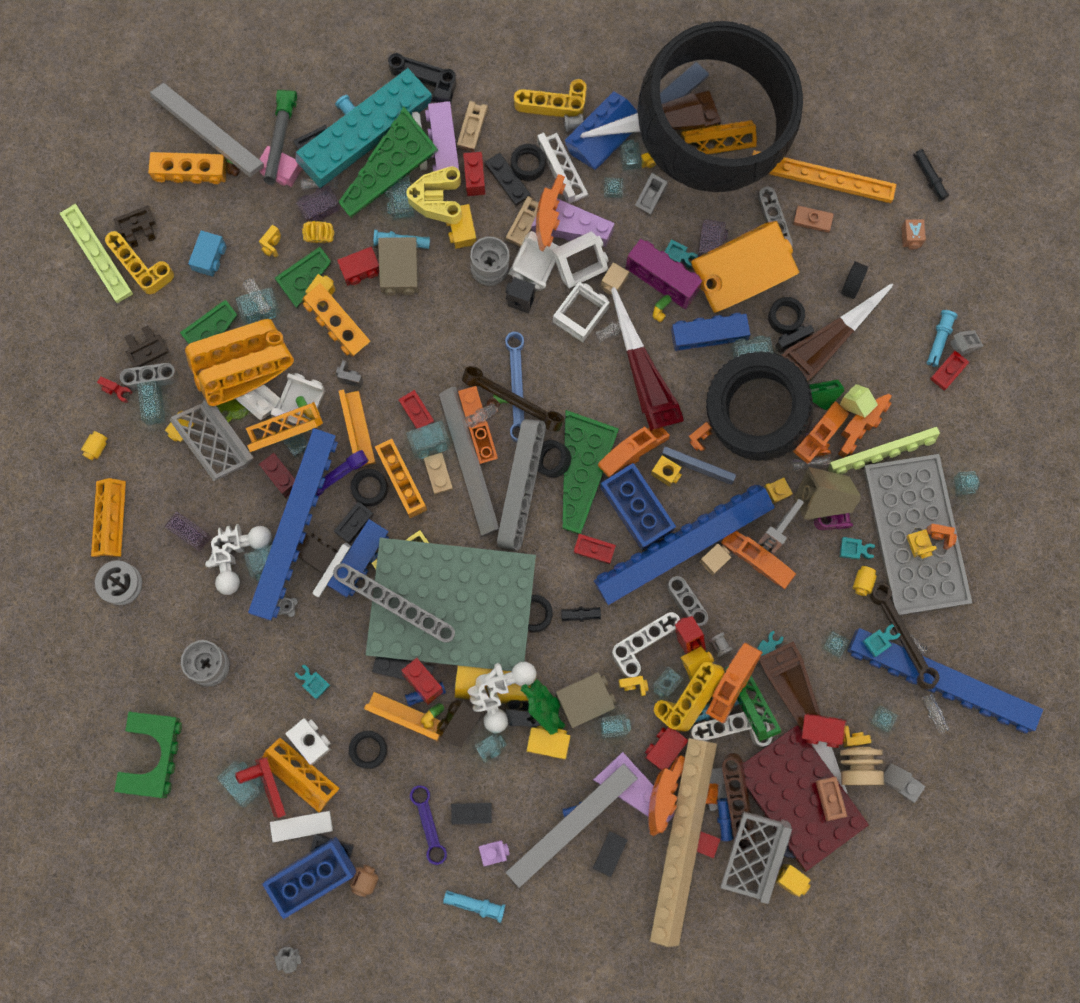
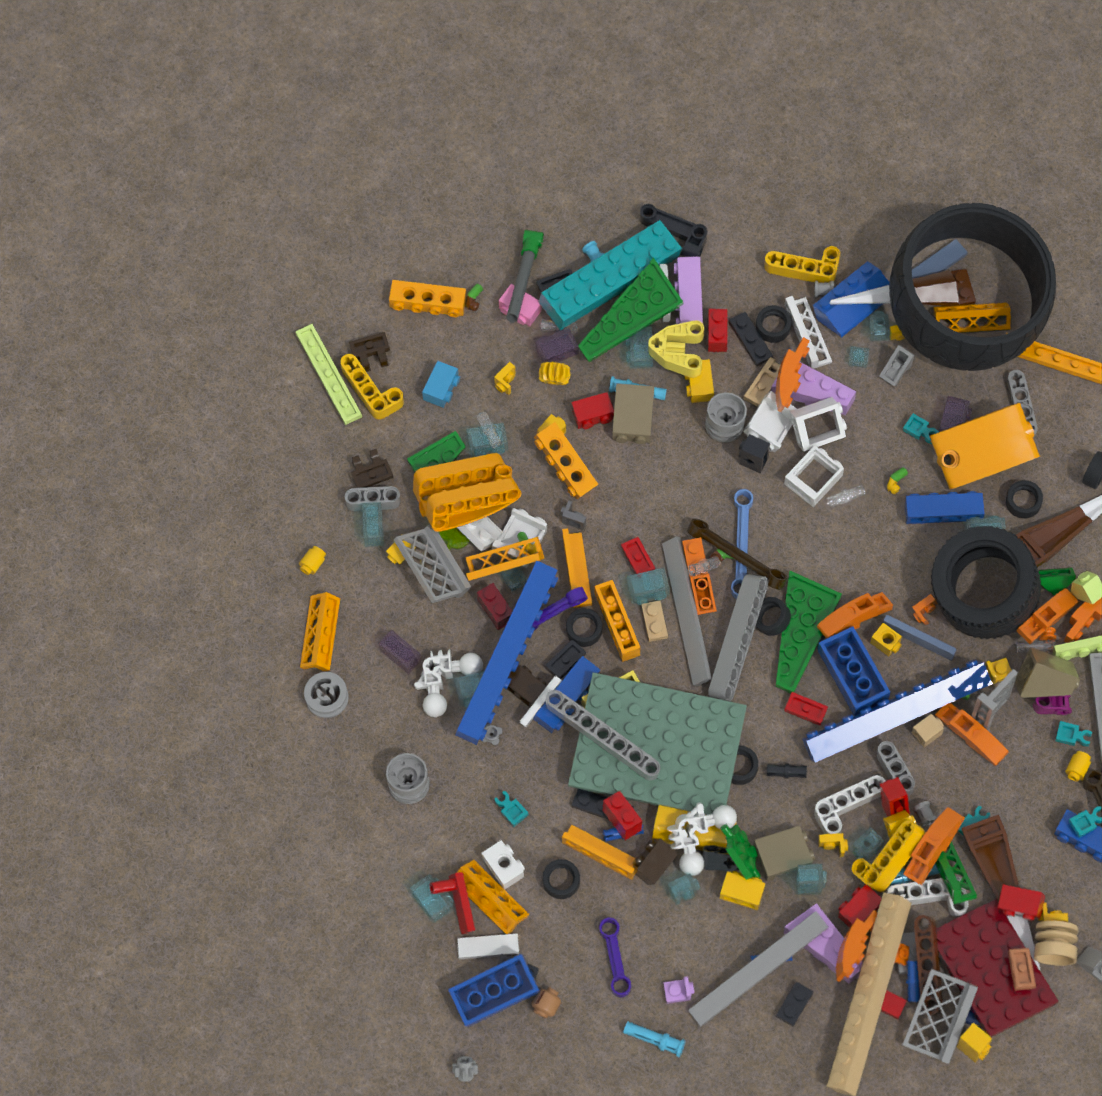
camera: 10 degrees right, 10 degrees down
red plate [97,376,133,403] -> none
green arch [114,712,182,798] -> none
light grey tile [150,83,264,177] -> none
green wing [275,247,331,309] -> none
arm [421,703,444,729] -> none
black plate [451,803,492,824] -> none
tan plate [457,101,488,152] -> none
tan brick [601,263,629,295] -> none
dark red plate [611,287,684,431] -> none
magenta brick [625,239,702,310] -> none
black plate [775,325,814,352] -> none
nougat plate [793,206,834,233] -> none
clear light blue plate [822,631,849,658] -> none
clear light blue plate [870,706,898,733] -> none

